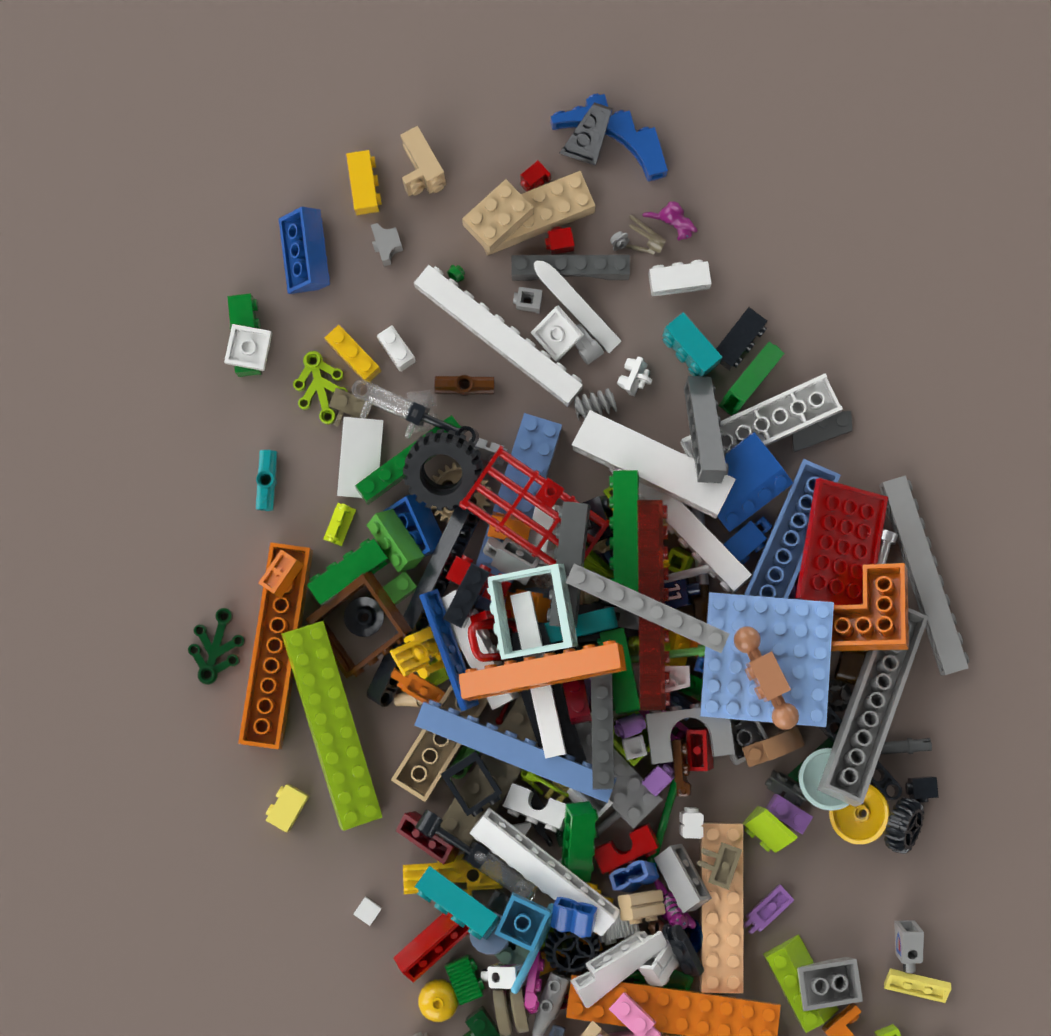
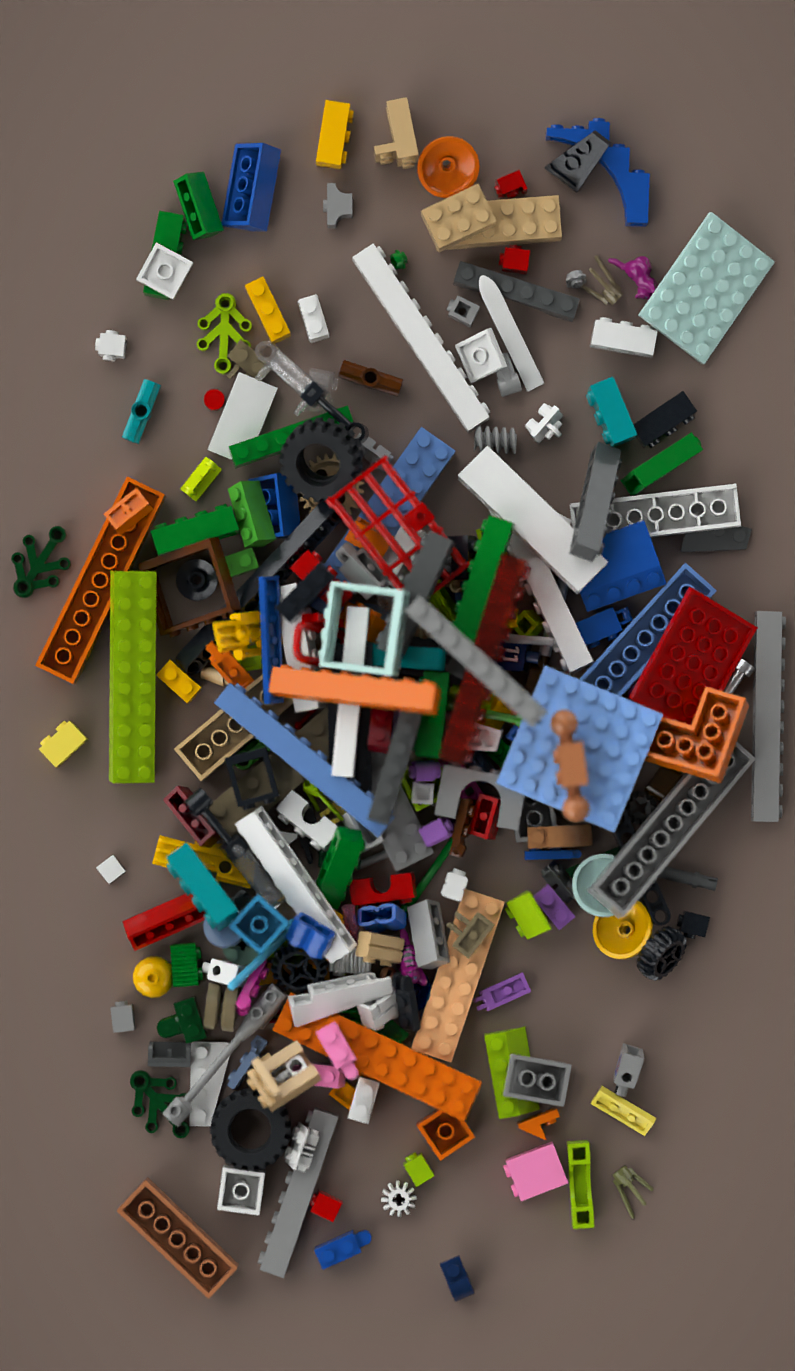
camera: 10 degrees right, 5 degrees up
none -> white brick [95,330,127,361]
none -> yellow brick [156,660,203,704]
none -> green brick [173,172,224,240]
none -> red tile [204,389,225,411]
none -> clear pink pin [342,904,359,948]
none -> orange dish [417,136,480,198]
none -> blue hinge [524,847,582,860]
none -> light aqua plate [638,212,775,364]

